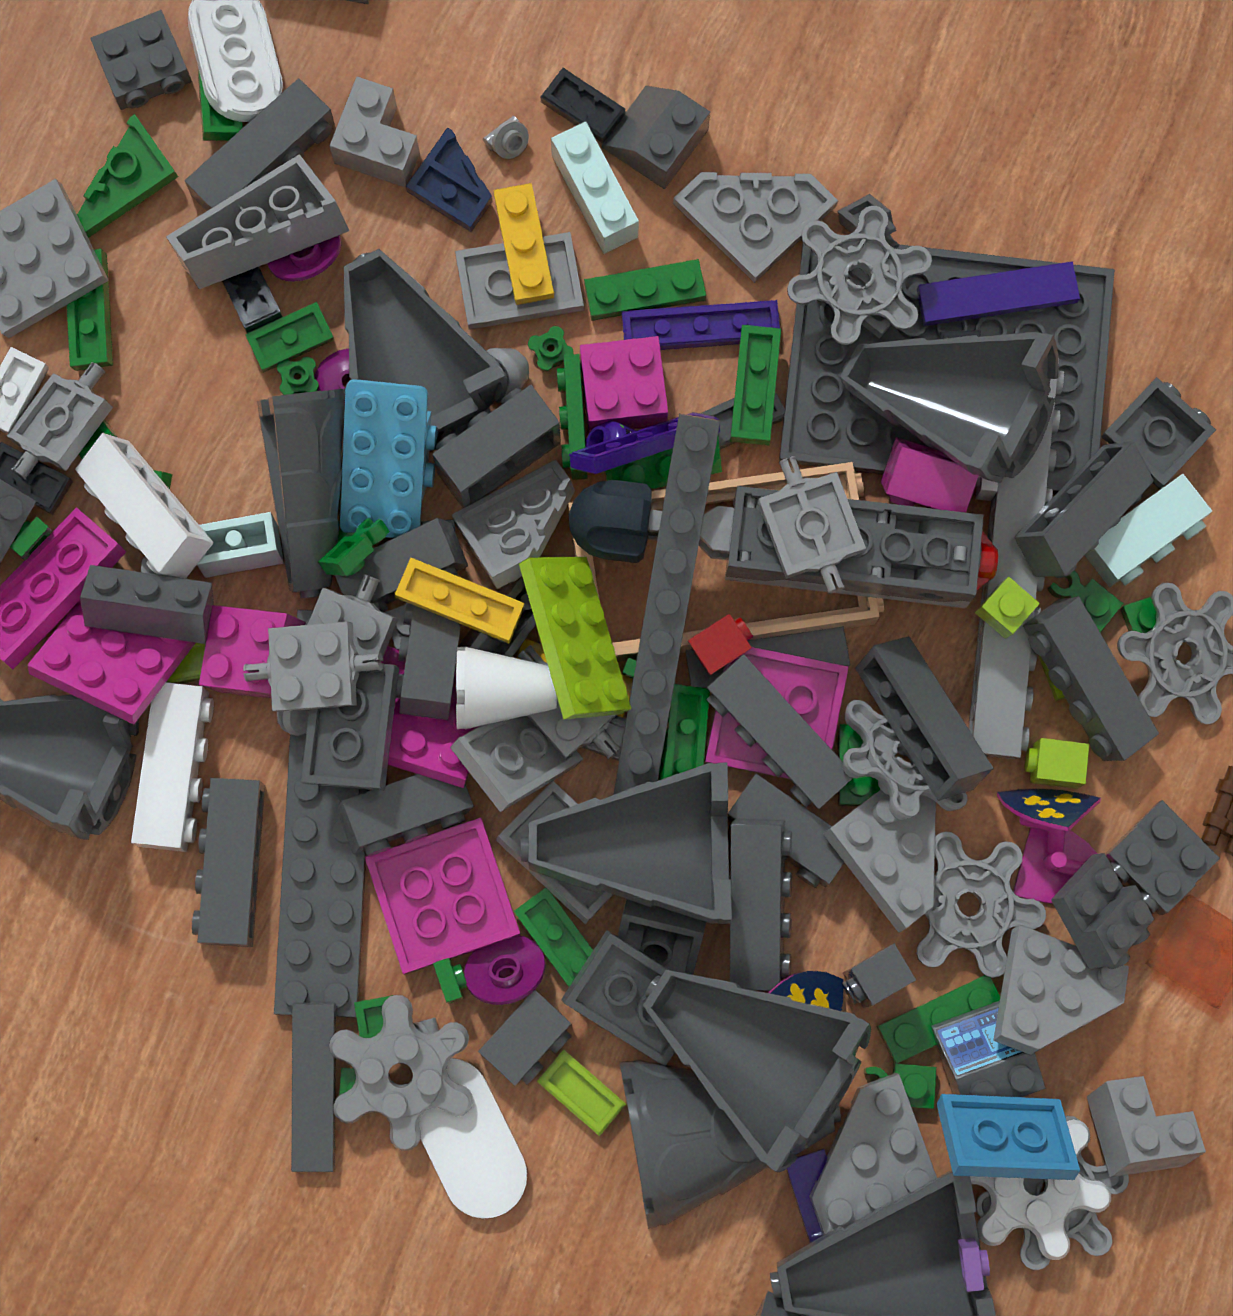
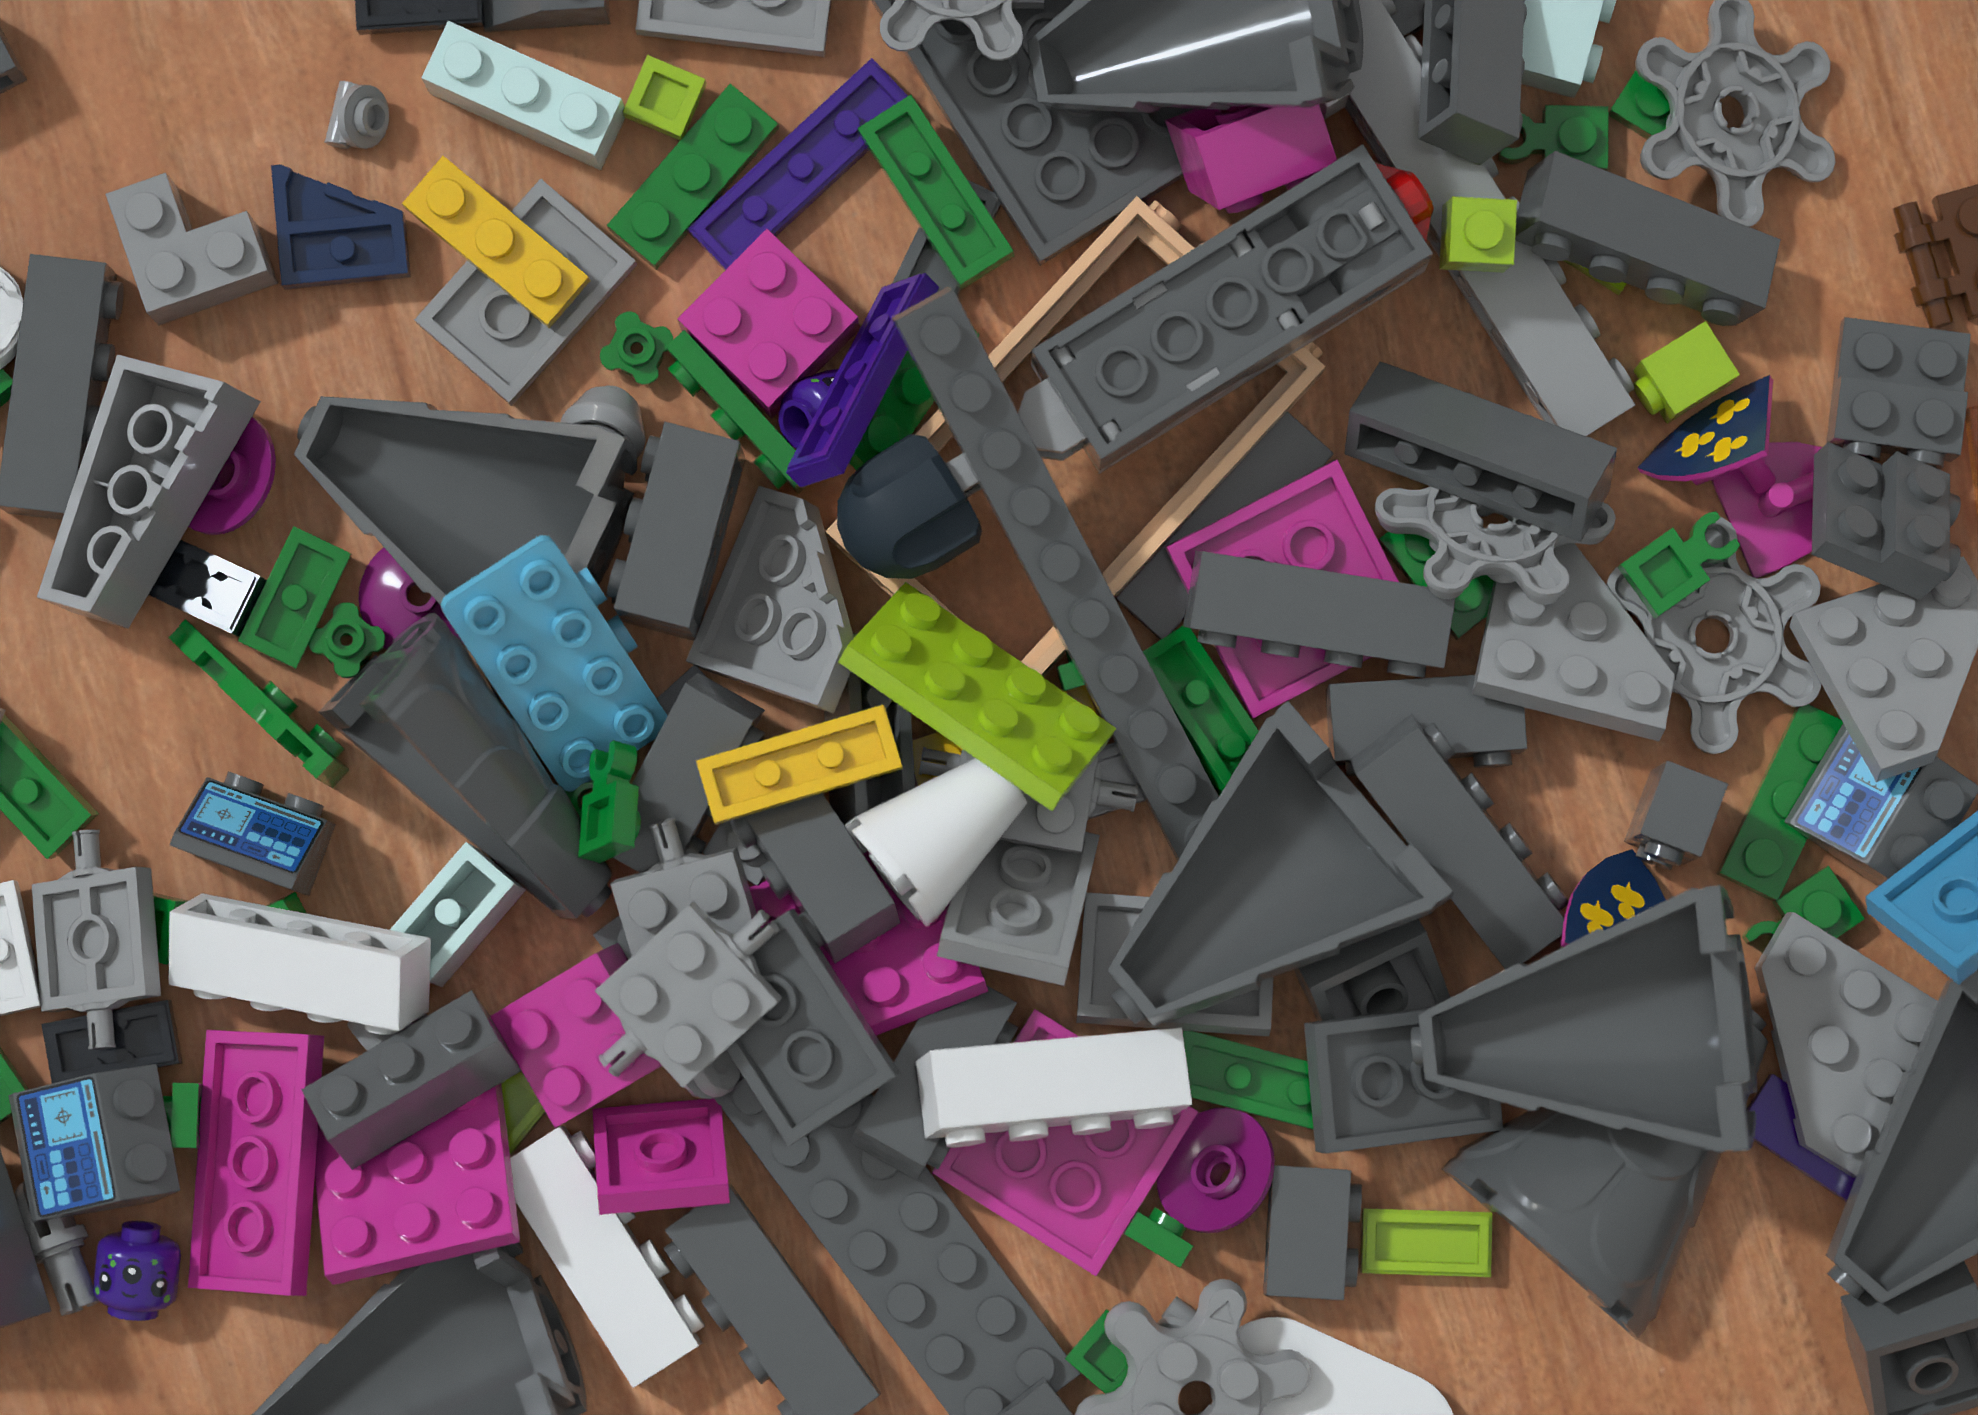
camera: 35 degrees left, 5 degrees up
red brick [687,614,753,675] -> none
light grey plate [758,456,866,594] -> none
none -> green wing [169,619,350,788]
none -> slope [170,772,336,896]
none -> dark pink plate [592,1098,730,1215]
none -> lime plate [623,55,707,140]
none -> white brick [916,1028,1192,1147]
none -> green plate [1618,511,1740,619]

